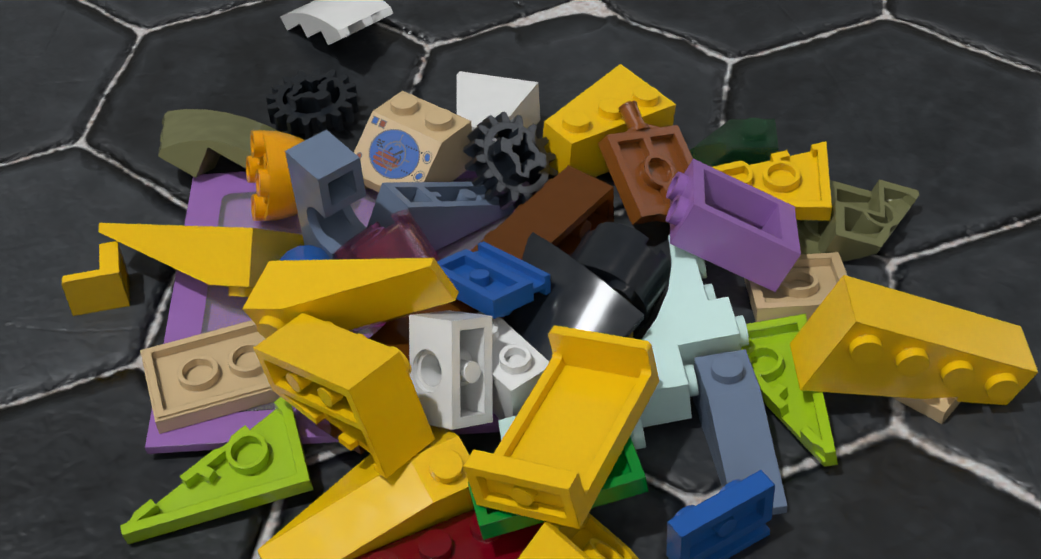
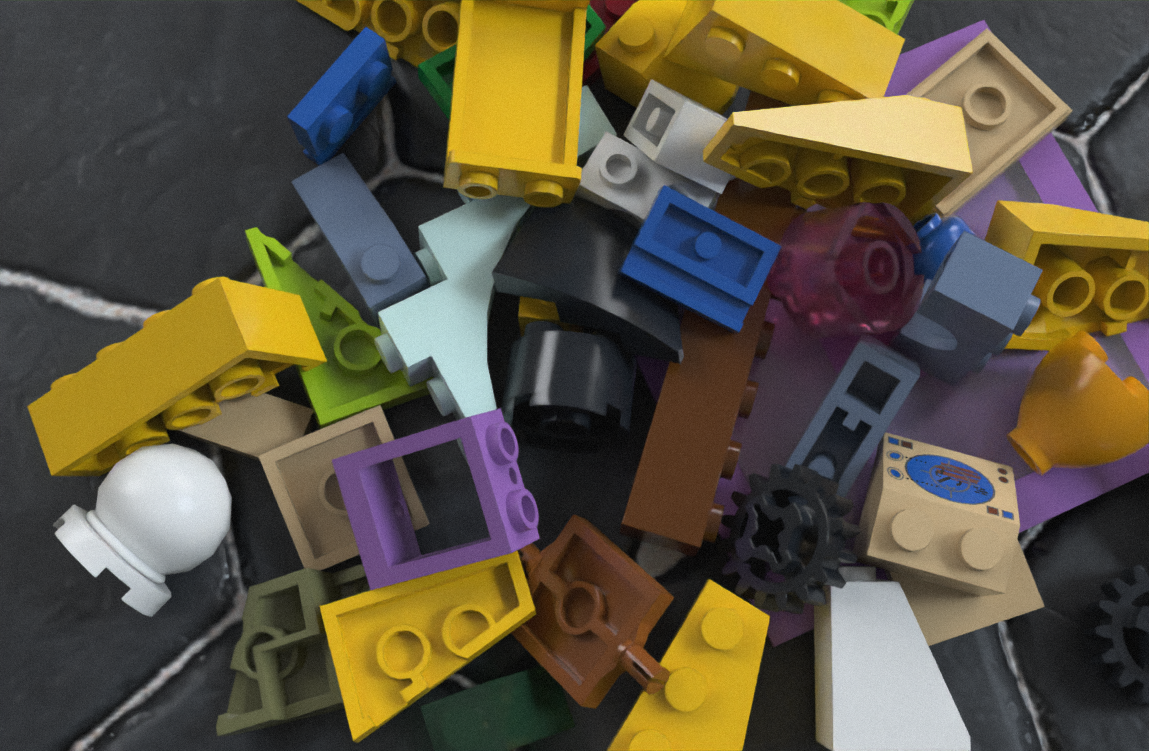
camera: 155 degrees right, 30 degrees up
none -> white tile [53,444,232,617]

